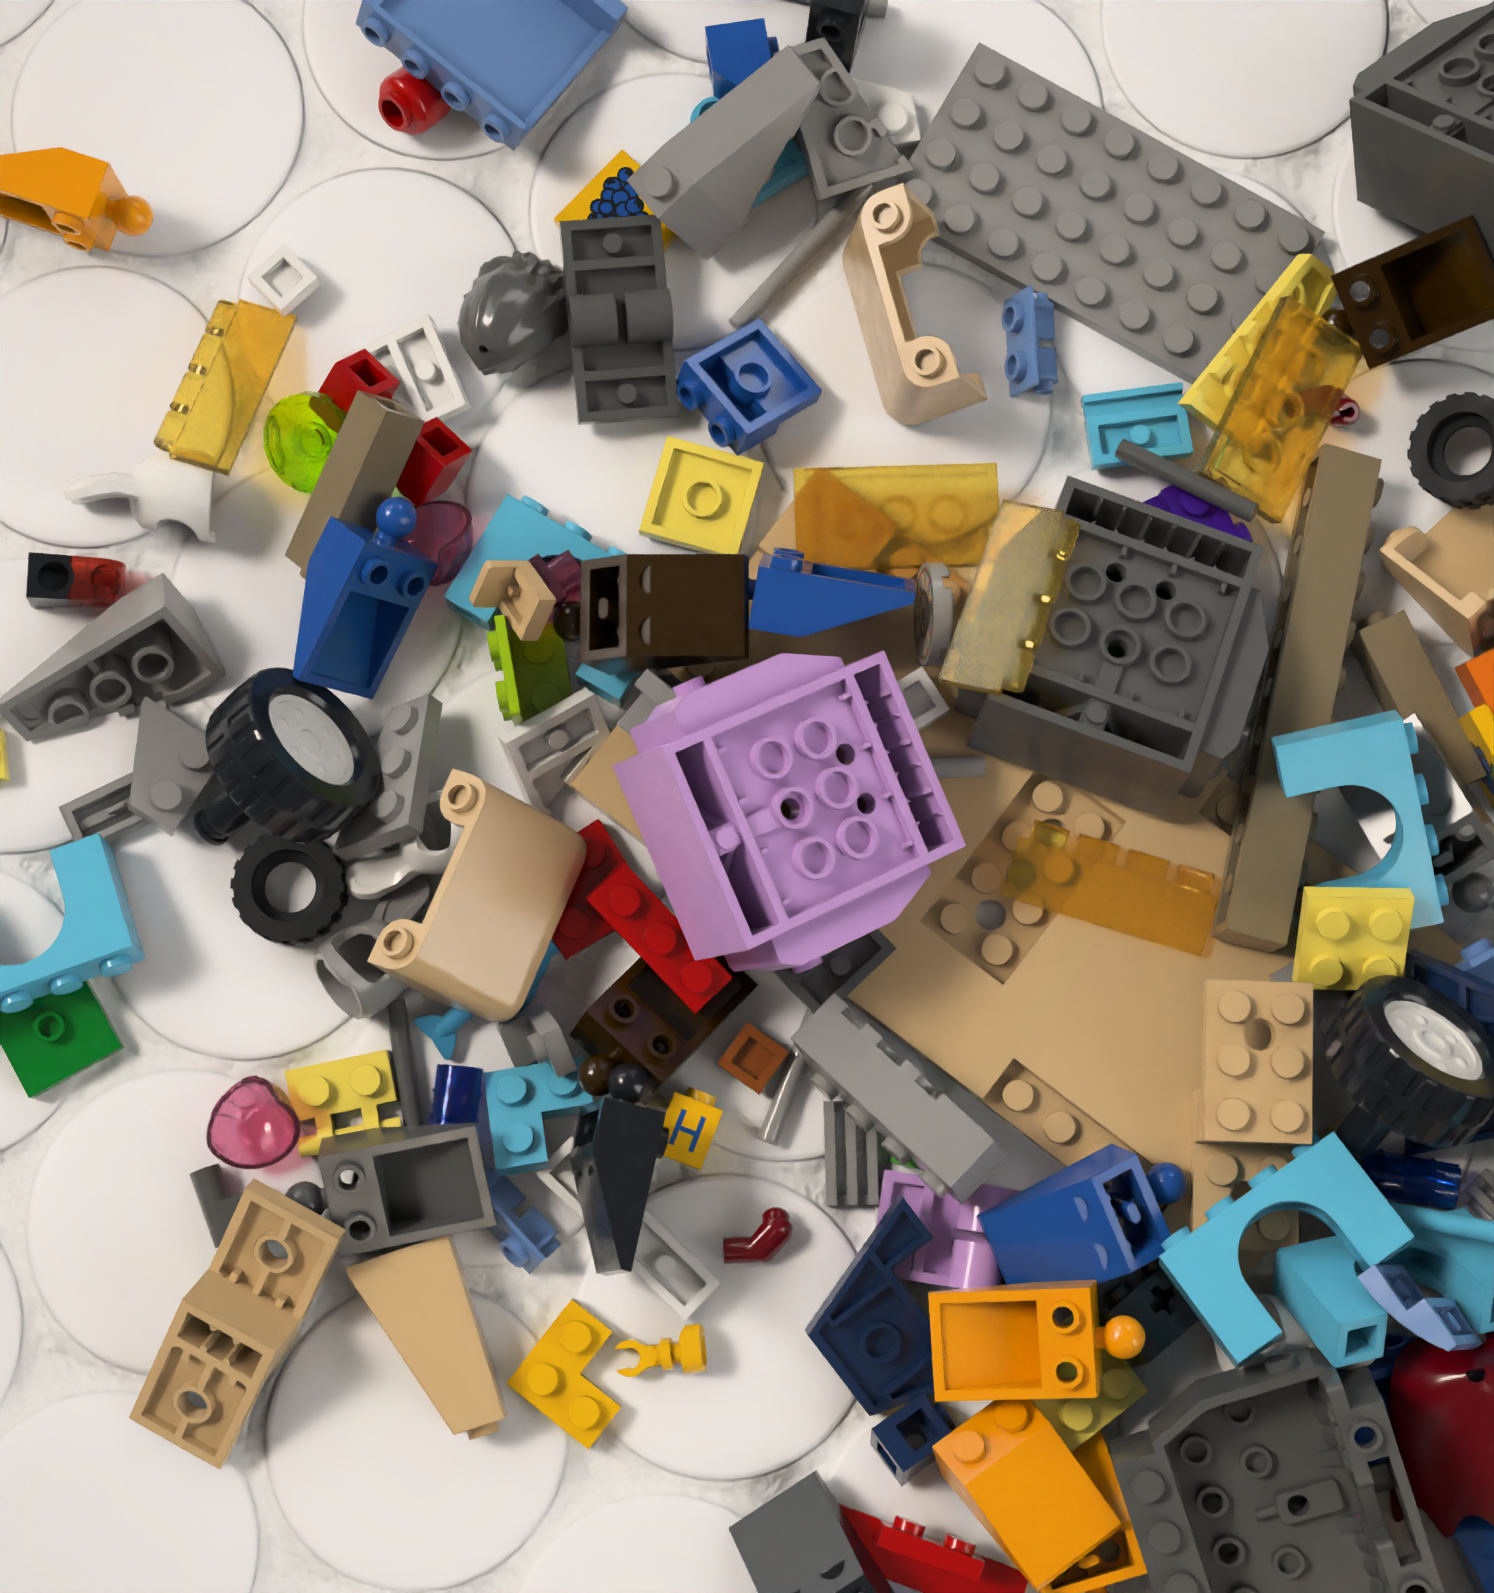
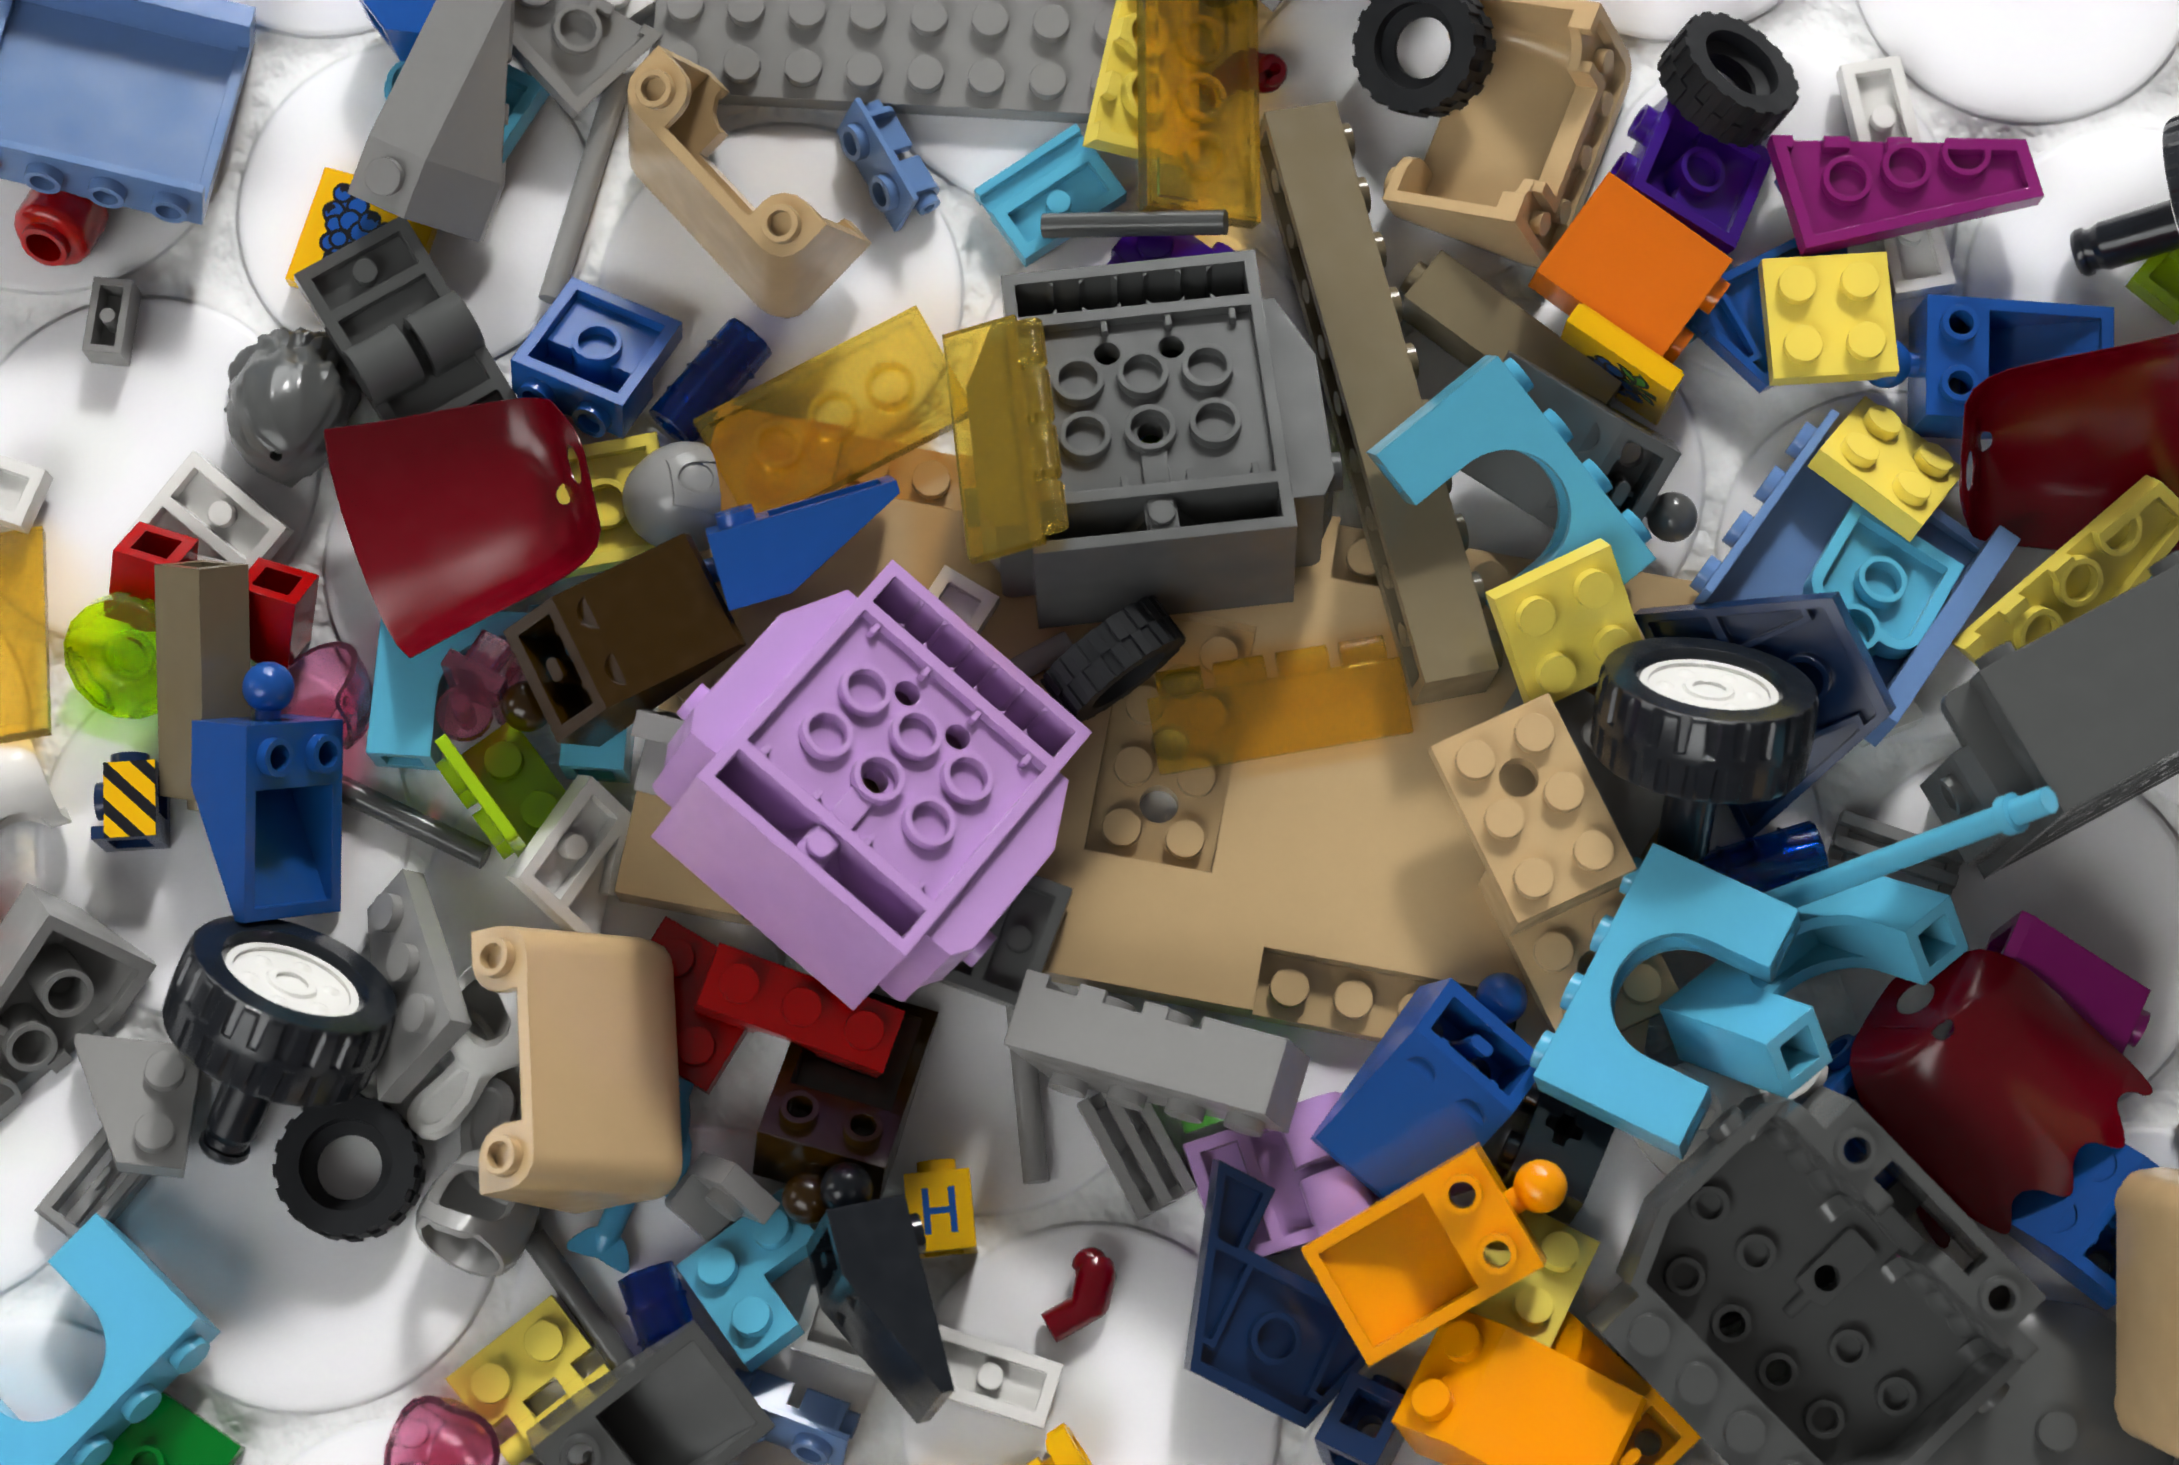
camera: 25 degrees left, 5 degrees down
tan bracket [469,560,557,641] -> none
dark orange plate [717,1022,789,1095] -> none
light grey tile [914,562,954,666] -> none
medium blue slope [1357,1264,1483,1351] -> none
none -> light grey piece [82,276,142,366]
none -> brick [91,752,171,852]
none -> dark red piece [323,397,601,658]
none -> dark grey bar [342,774,492,869]
none -> light grey helmet [622,441,721,552]
none -> clear blue axle [649,318,772,442]
none -> black tyre [1041,596,1186,723]

